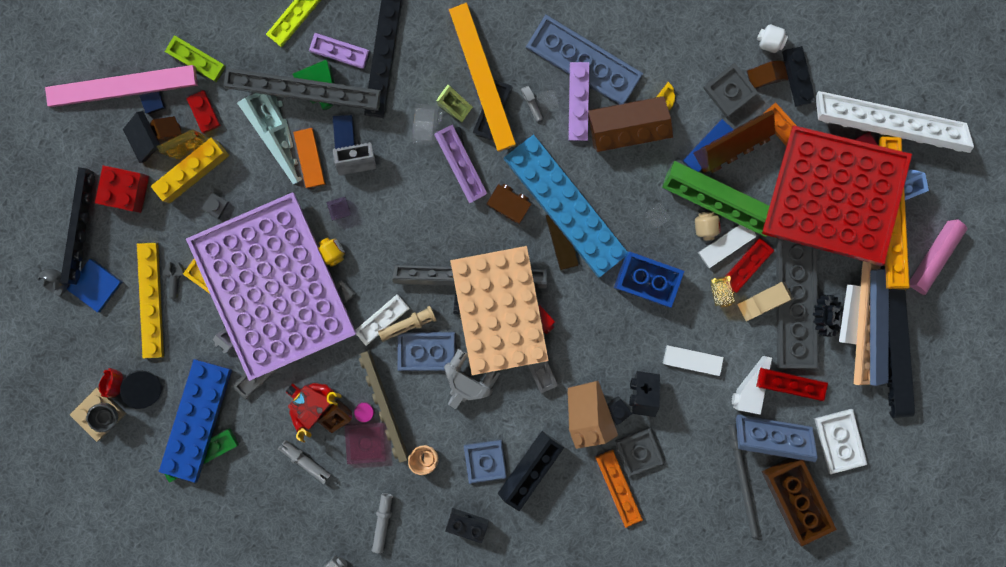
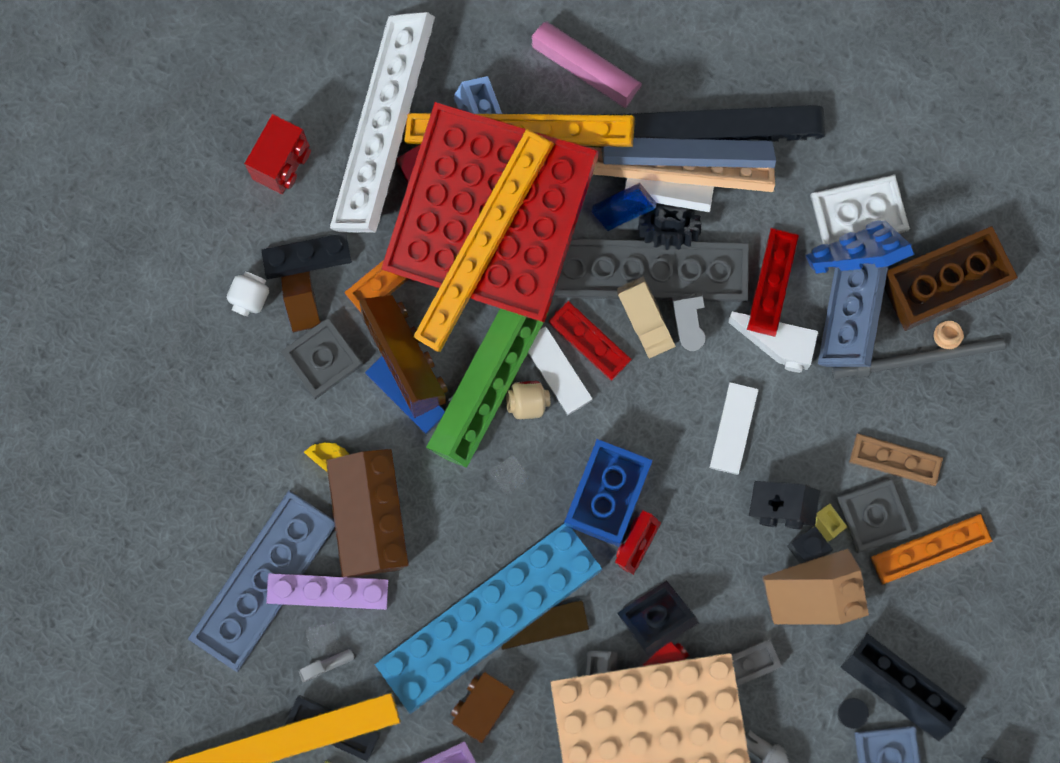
camera: 90 degrees left, 10 degrees down
clear yellow brick [711,276,735,307] -> none
none -> red brick [244,114,311,195]
none -> light orange tile [413,129,554,352]
none -> clear blue tile [591,183,656,231]
none -> red plate [615,510,661,575]
none -> black plate [617,580,699,656]
none -> light grey leg [672,292,705,351]
none -> blue plate [806,220,914,274]
none -> light yellow plate [813,504,847,542]
none -> black tile [837,698,869,729]
none -> medium nougat tile [849,433,943,487]
none -> light nougat plate [934,321,964,349]

